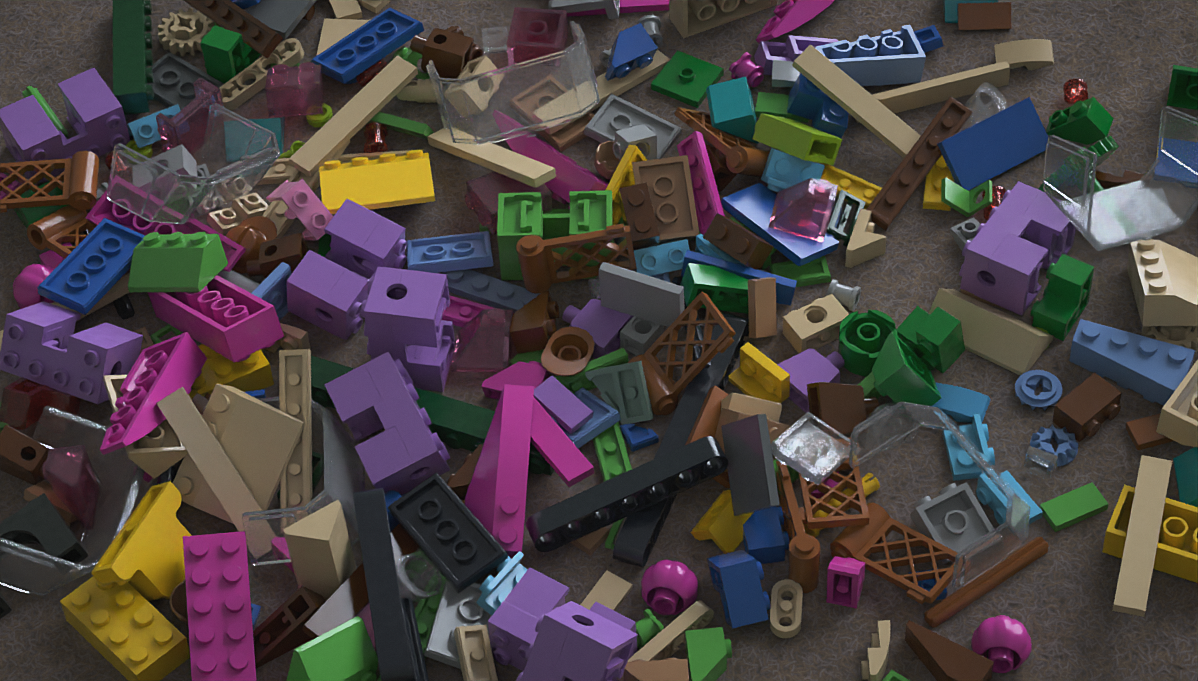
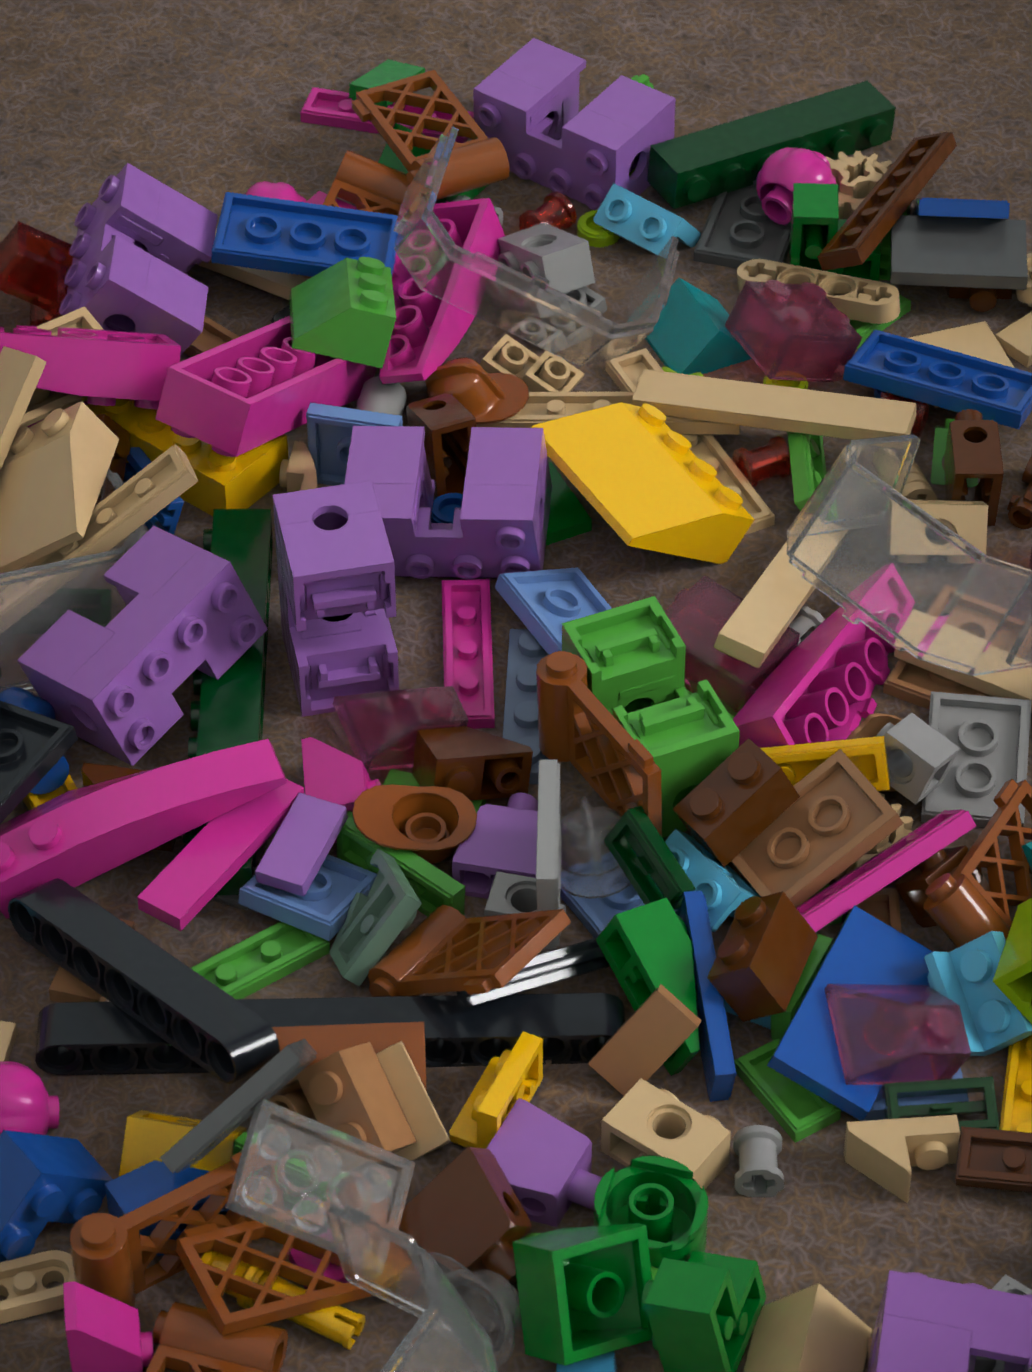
camera: 65 degrees right, 5 degrees down
clear pink panel [156,77,227,155] -> none
bright pink window [266,179,334,240] -> none
blue tile [620,424,659,452] -> none
none -> dark green tile [603,806,696,909]
none -> dark pink plant [756,147,837,225]

